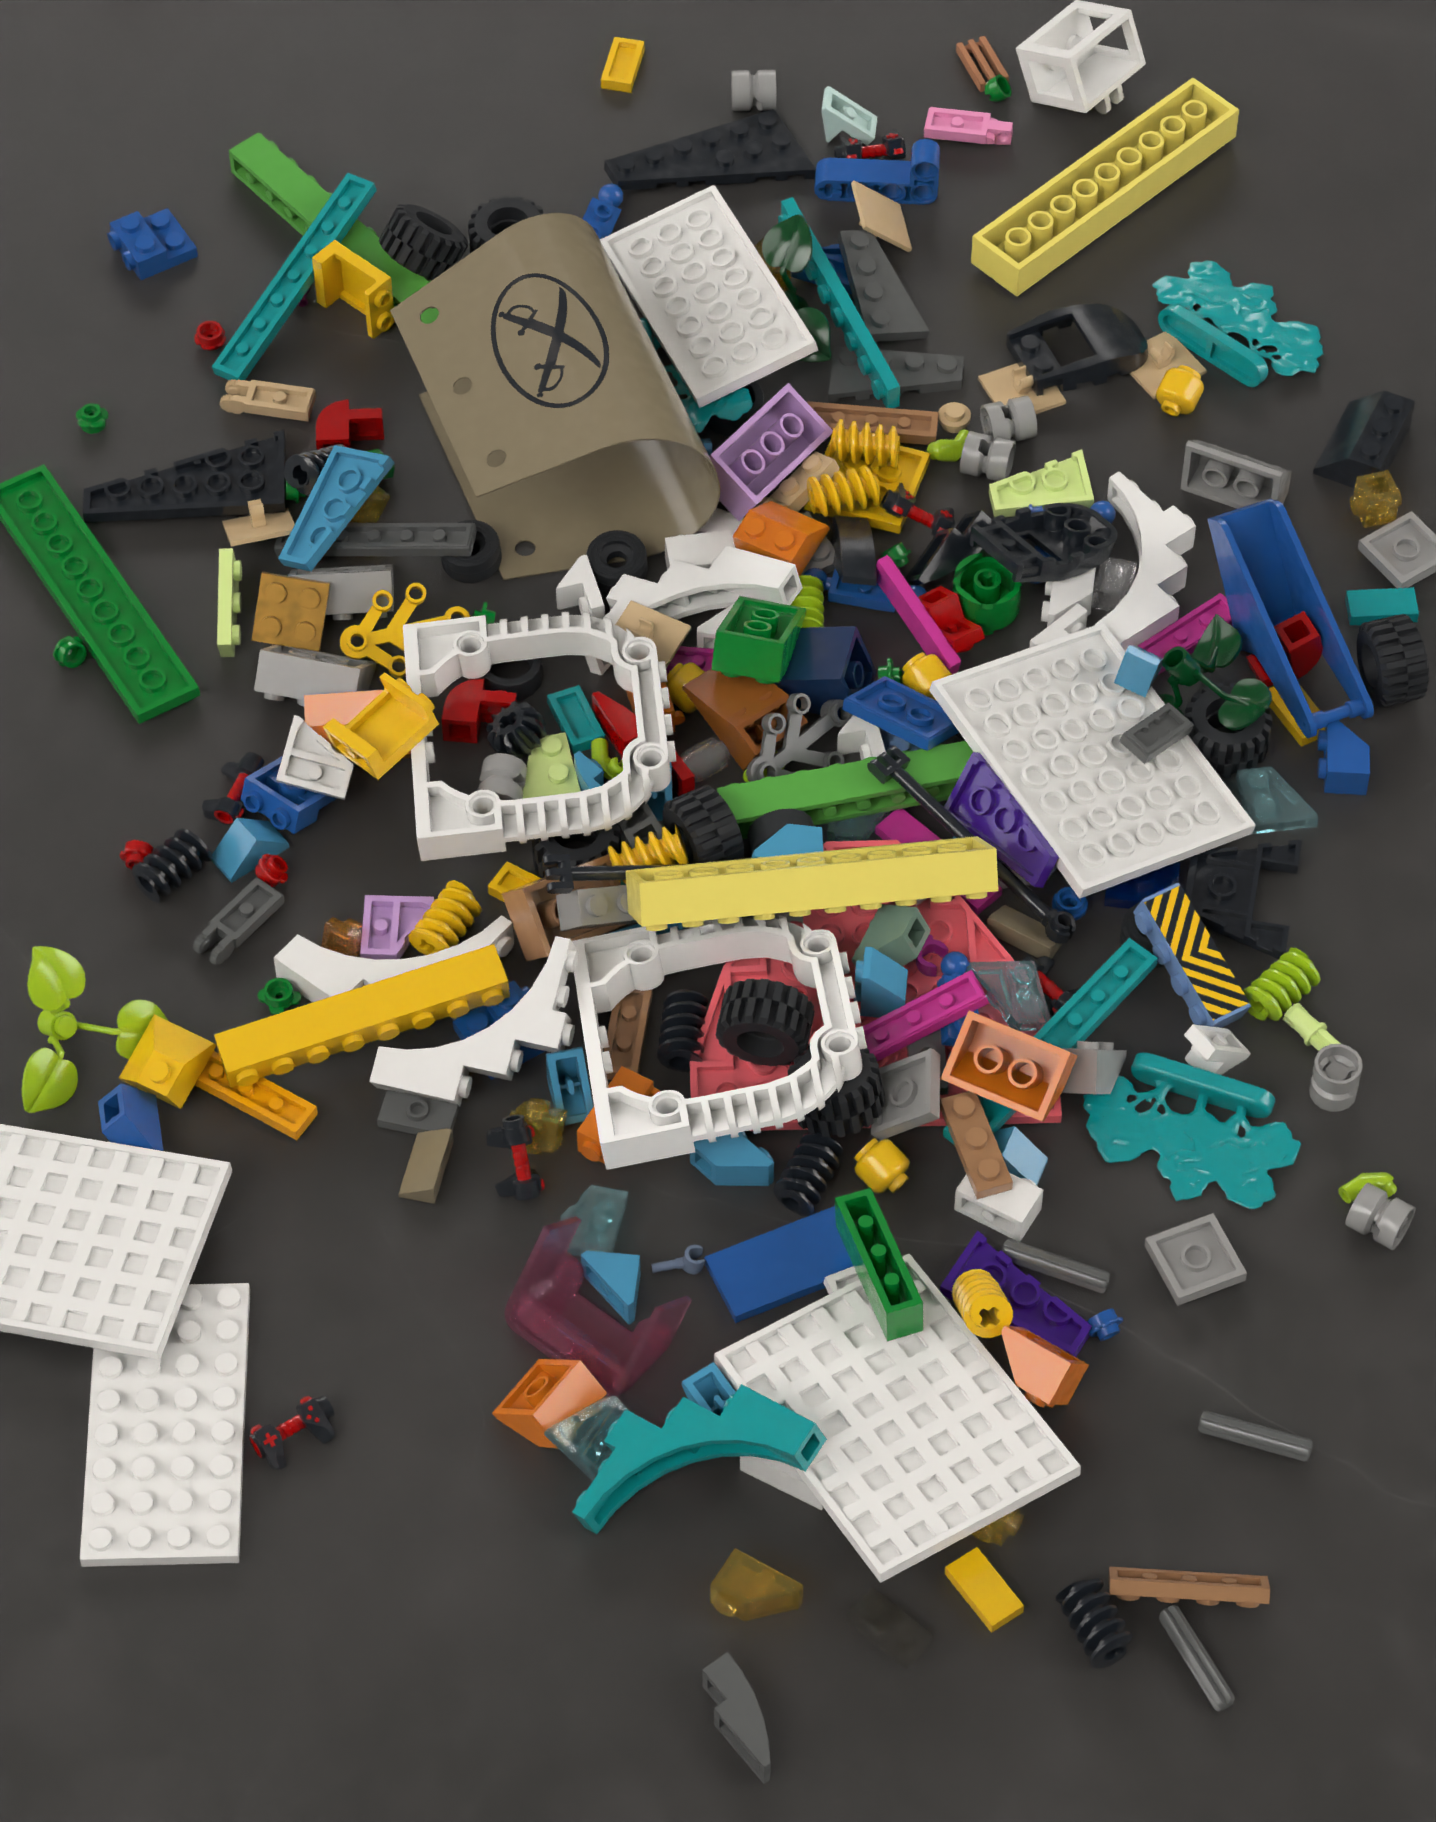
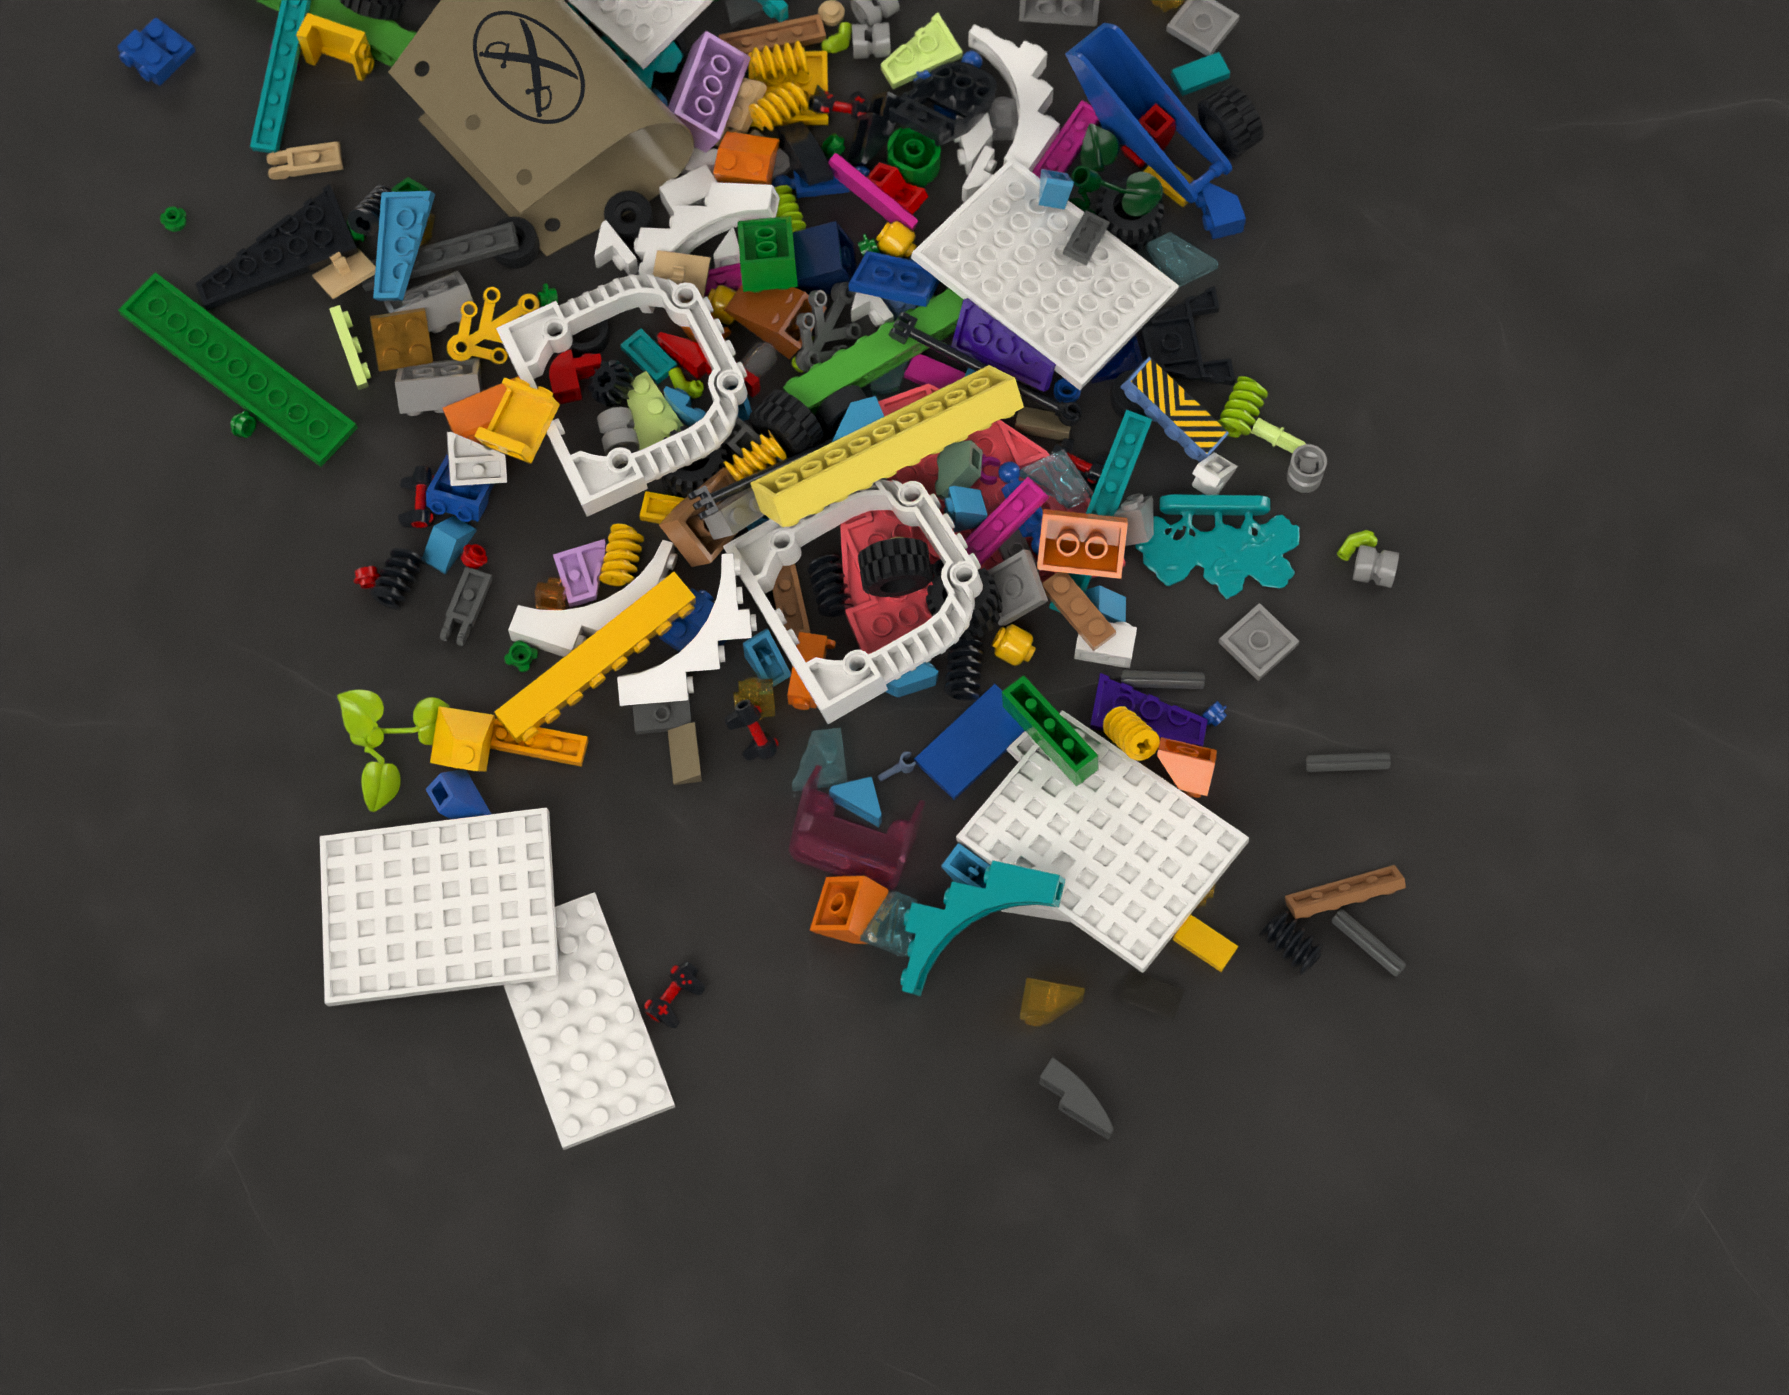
camera: 20 degrees left, 15 degrees up
red plate [194,321,226,351] -> none
red brick [316,399,384,450] -> none

